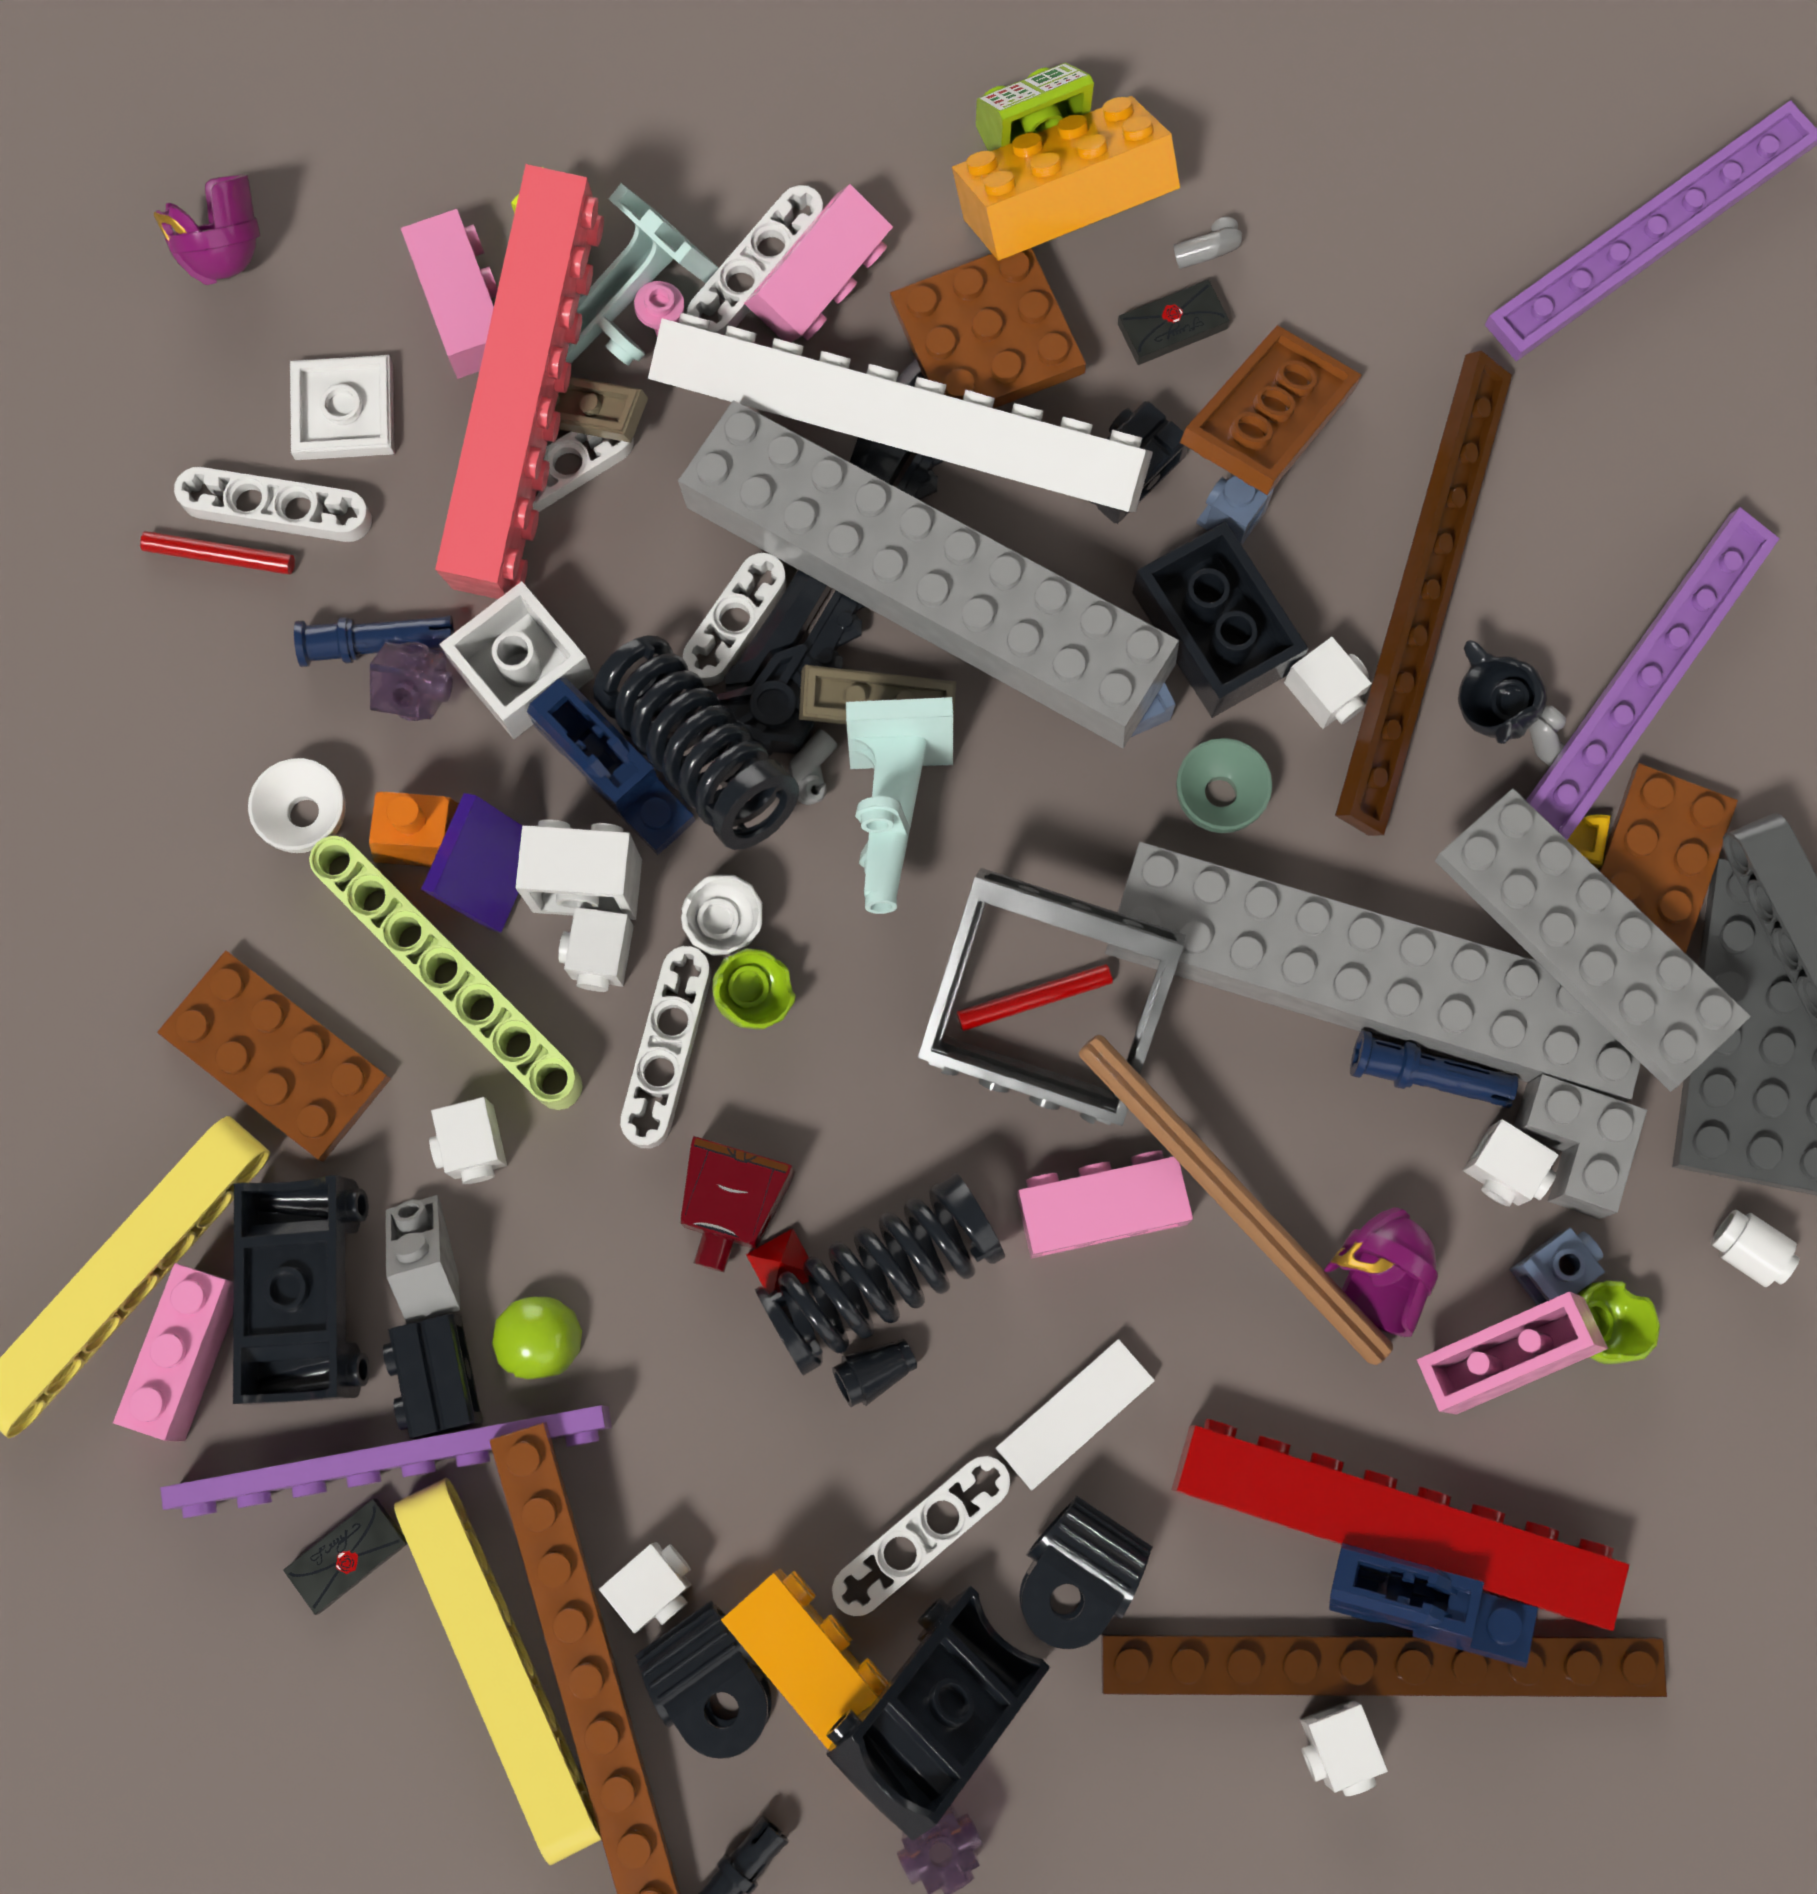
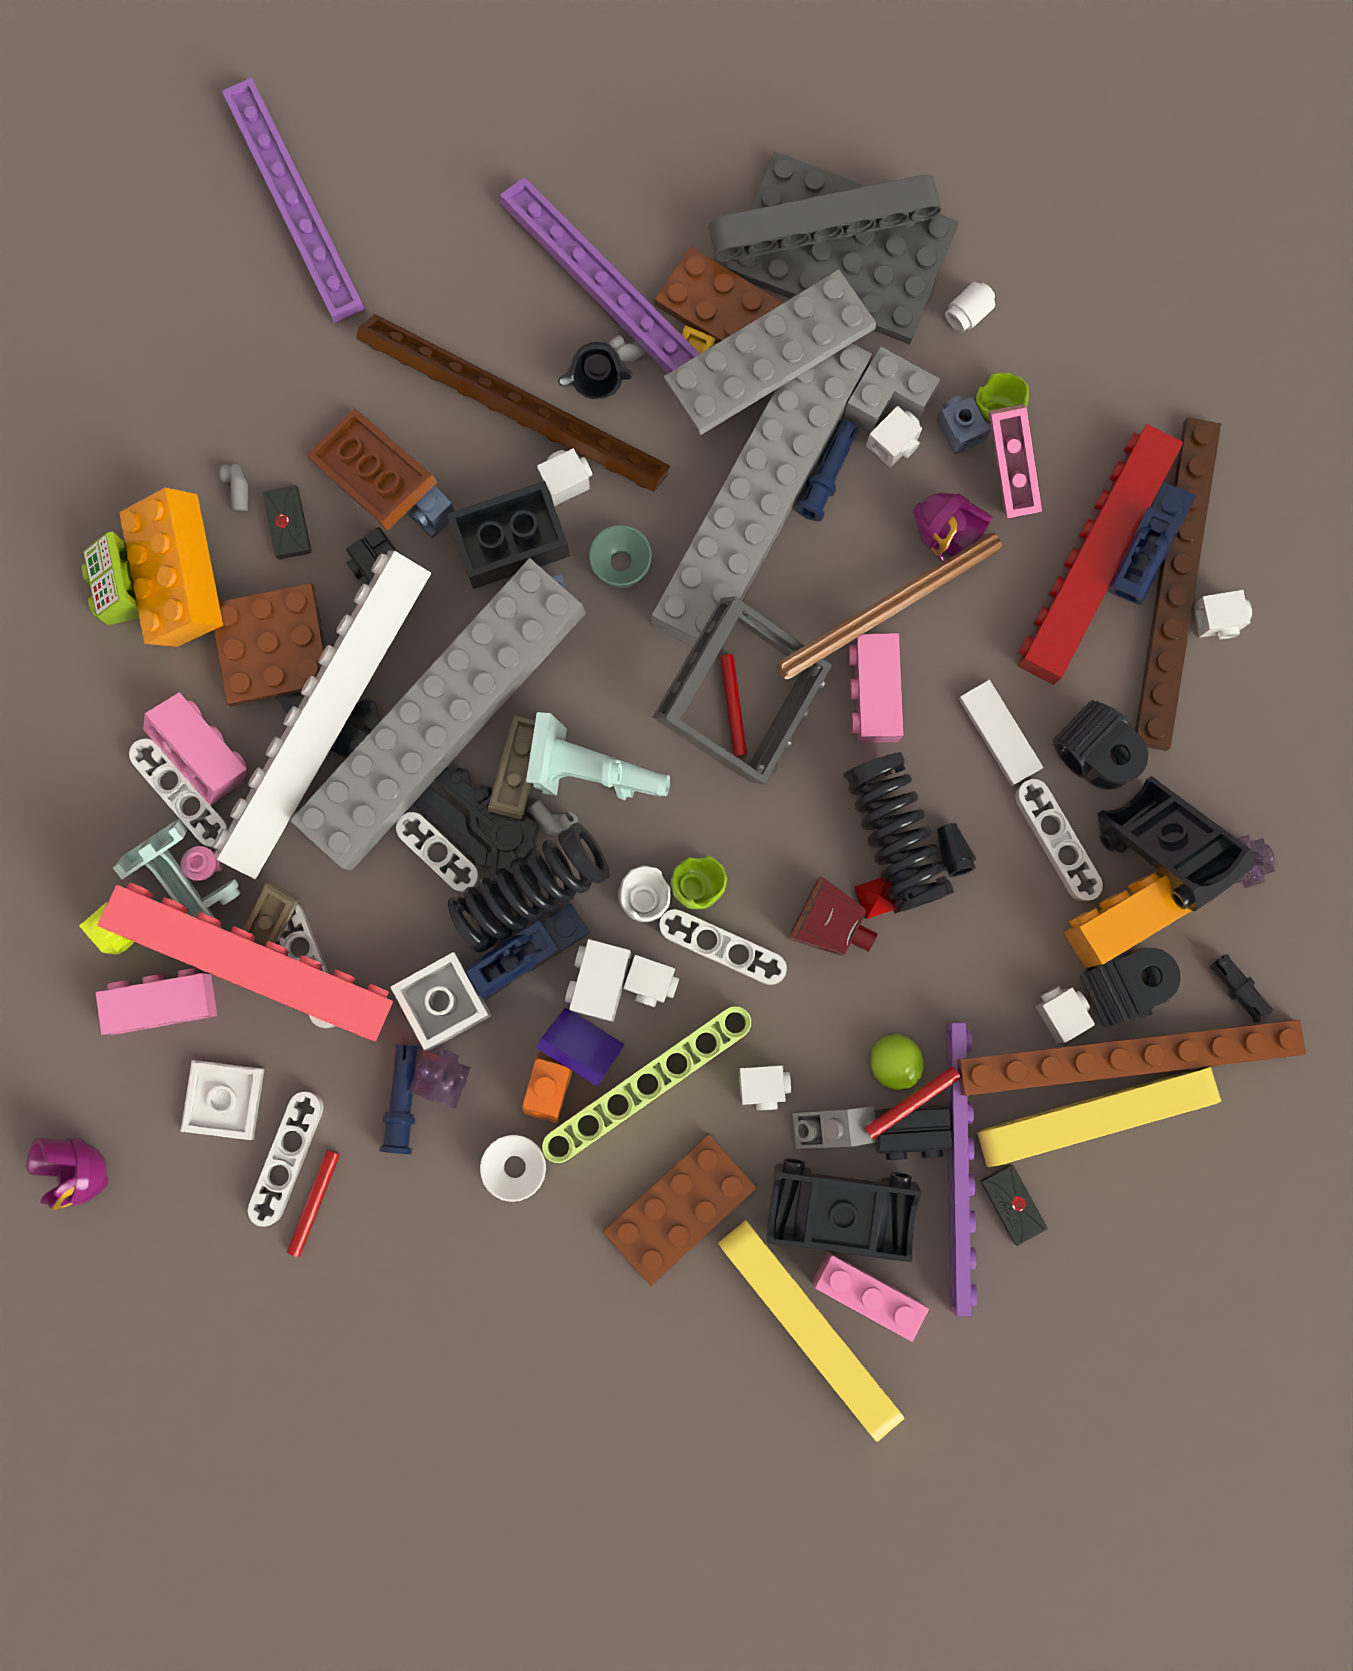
camera: 85 degrees left, 5 degrees up
none -> red bar [864,1066,961,1140]

